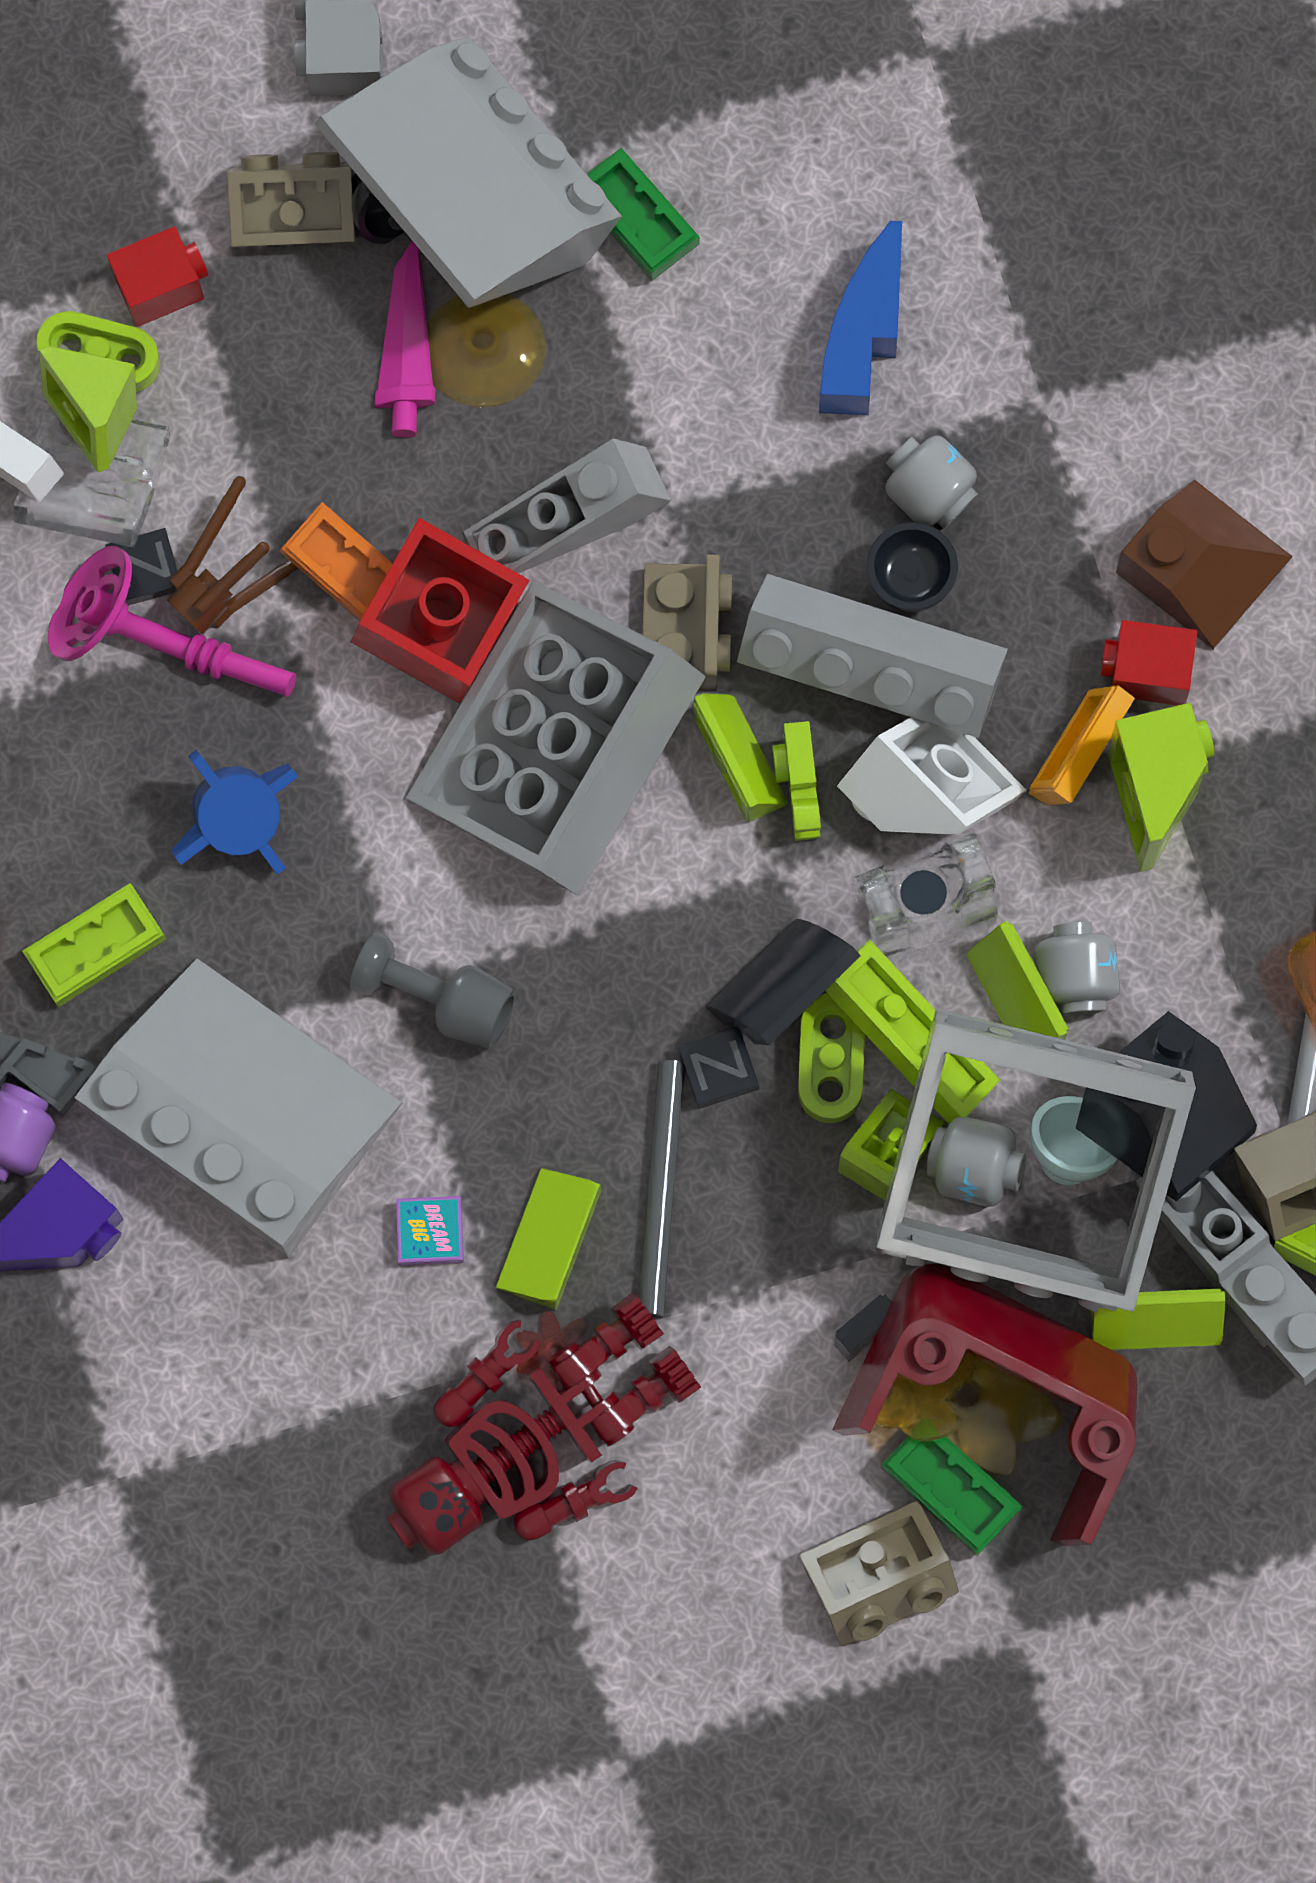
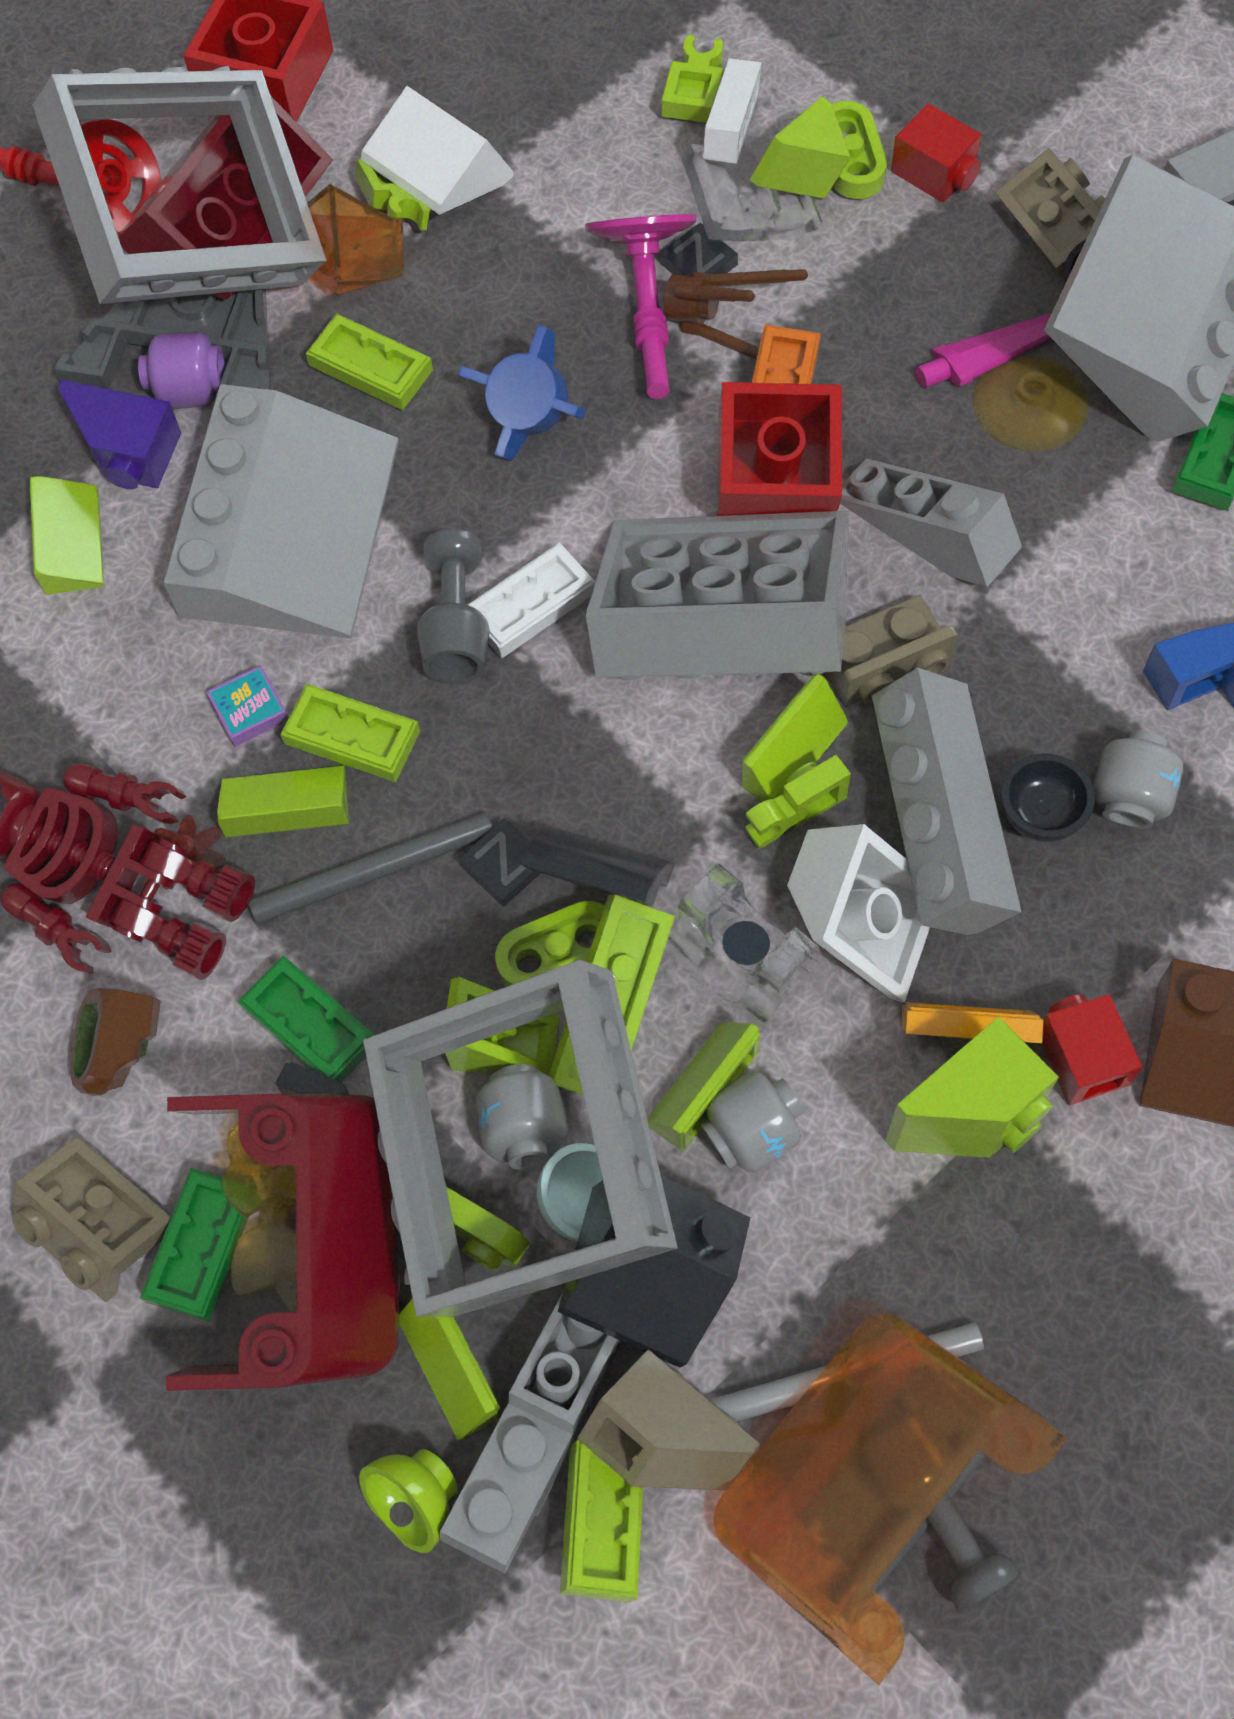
camera: 65 degrees right, 10 degrees down
none -> lime slope [30,476,104,595]
none -> reddish brown rock [70,988,161,1096]
none -> green plate [237,955,375,1083]
none -> lime plate [280,683,420,783]
none -> lime piece [359,1449,458,1553]
none -> lime plate [446,1187,530,1272]
none -> white plate [468,542,595,659]

